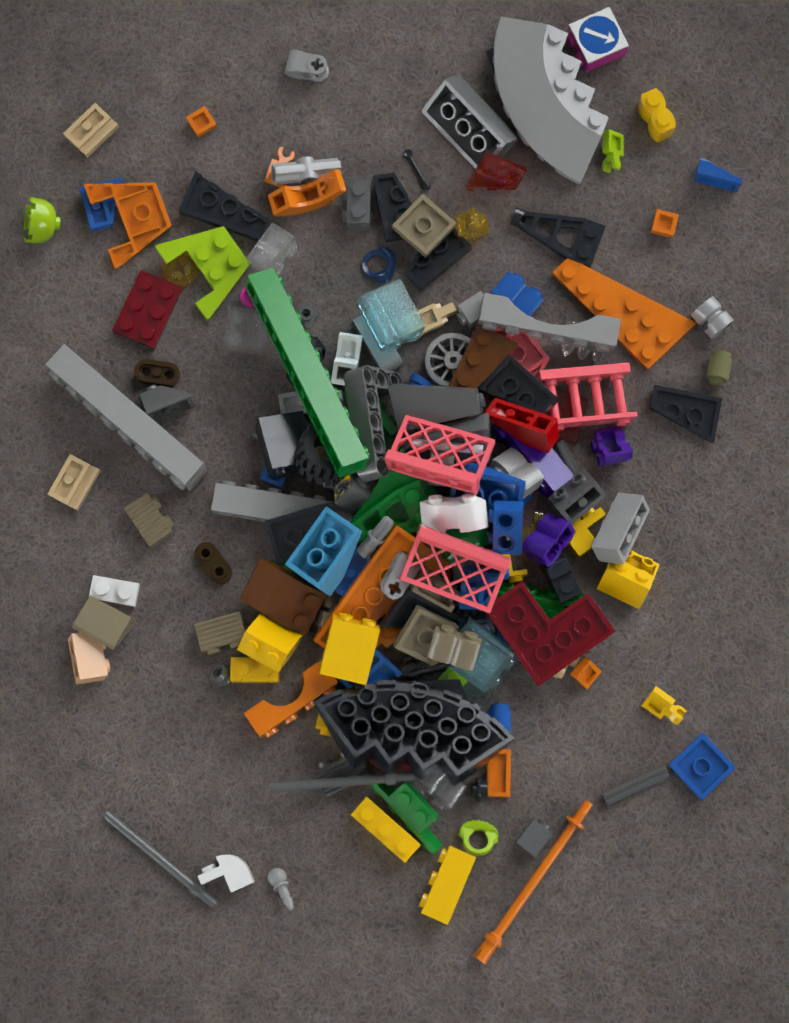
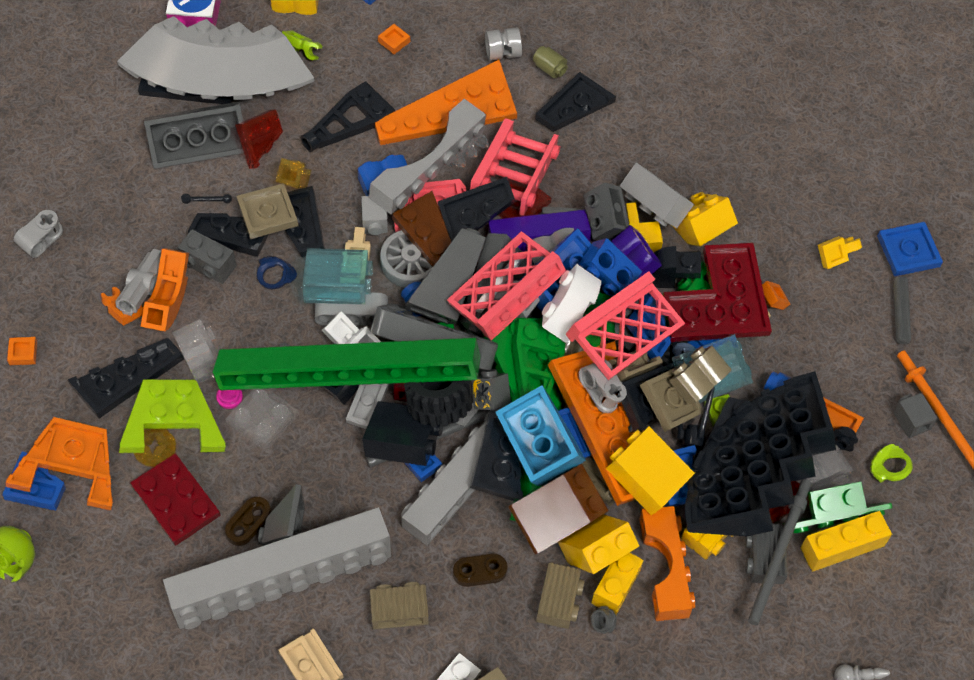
camera: 65 degrees left, 20 degrees down
light grey axle [357,516,394,559] -> none
yellow brick [419,845,476,925] -> none
red slope [485,398,559,453] -> none
dark purple cylinder [591,426,633,467] -> none

